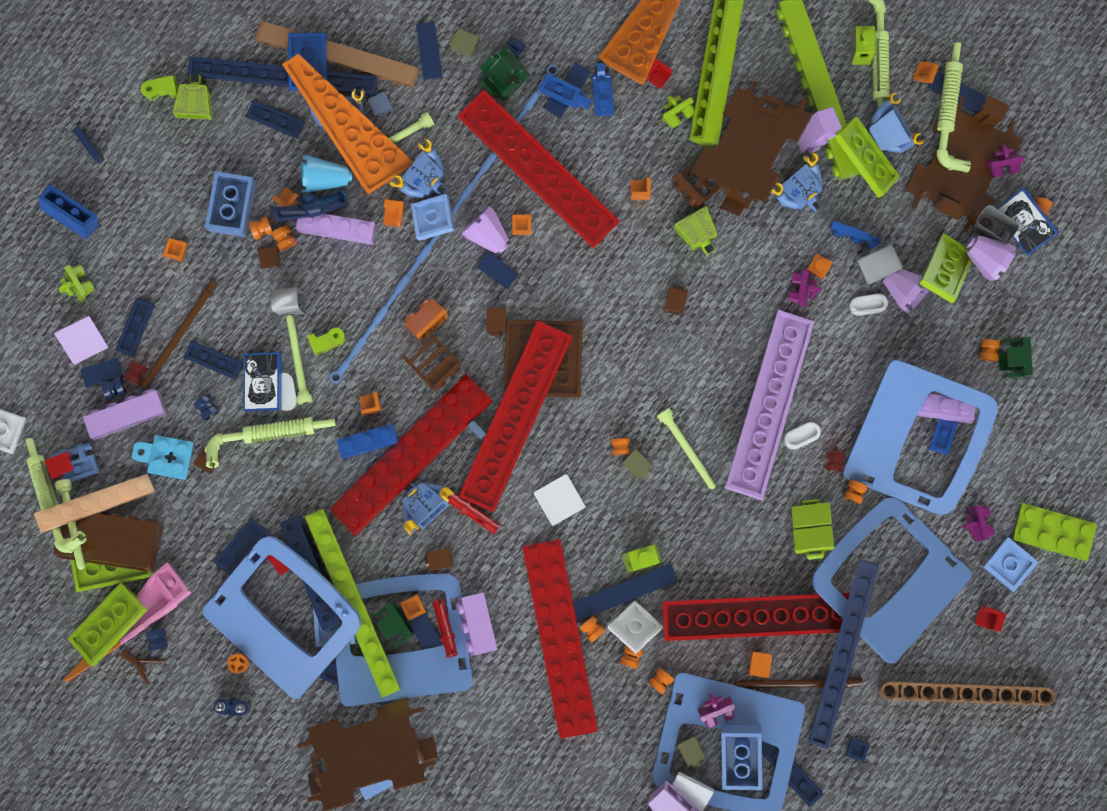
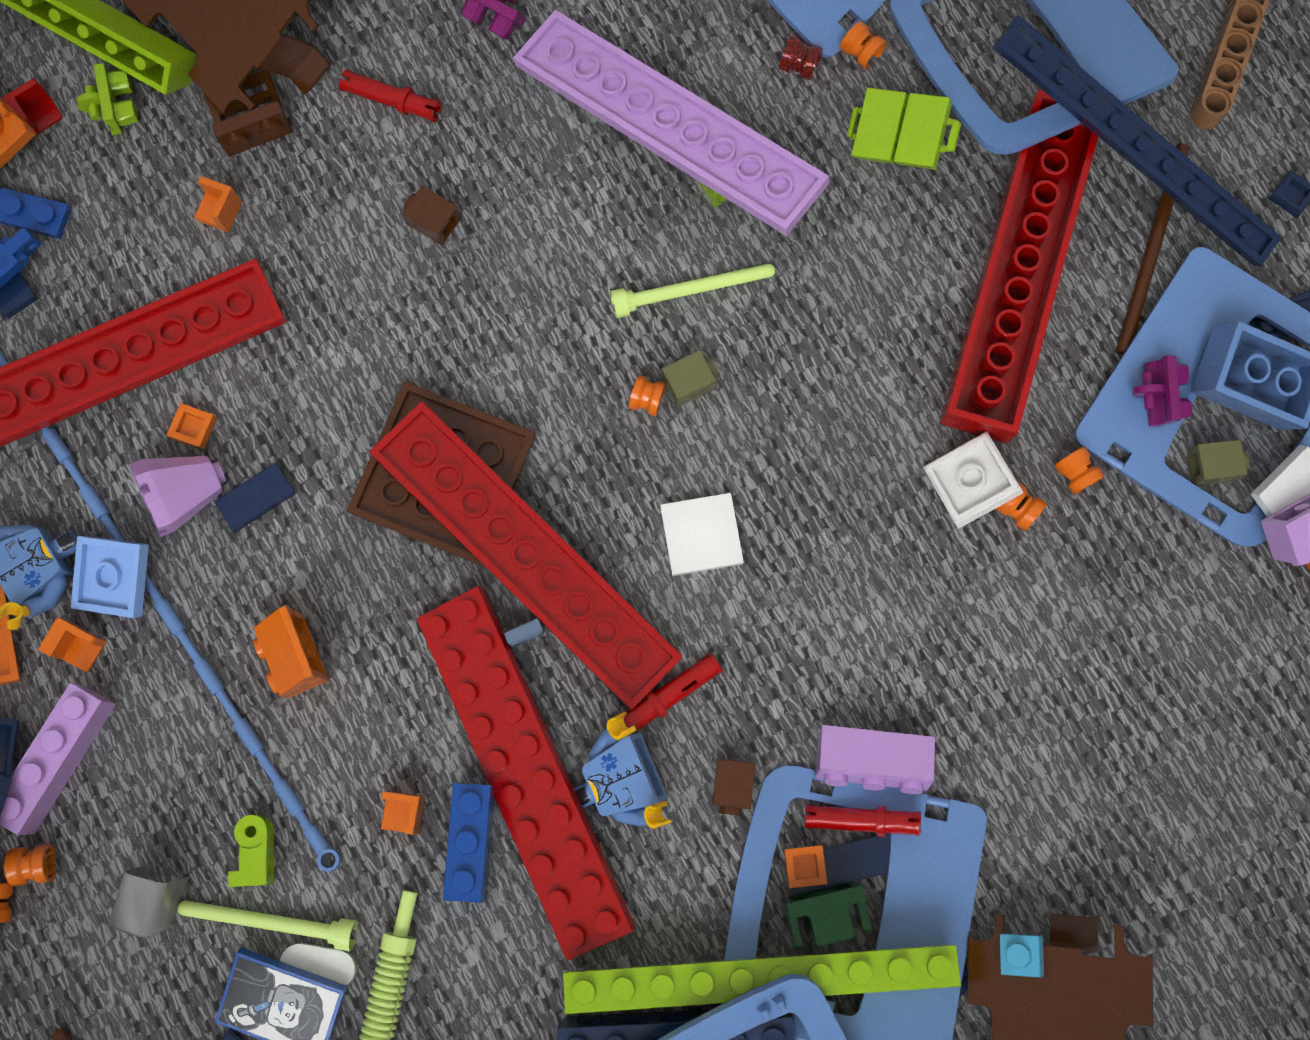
camera: 65 degrees left, 5 degrees down
reddish brown tile [258,247,280,269] -> none
reddish brown plate [402,330,461,391] -> none
reddish brown brick [486,308,506,337] -> none
red plate [522,539,599,739] -> none
dark blue tile [573,563,678,621] -> none
orange wheel [579,615,606,643] -> none
lime torso [622,544,662,573] -> none
lime torso [674,206,717,256] -> none
orange panel [748,651,772,678] -> none
white tile [784,422,821,450] -> none
none -> red pin [339,69,442,123]
none -> medium azure plate [1000,933,1044,977]

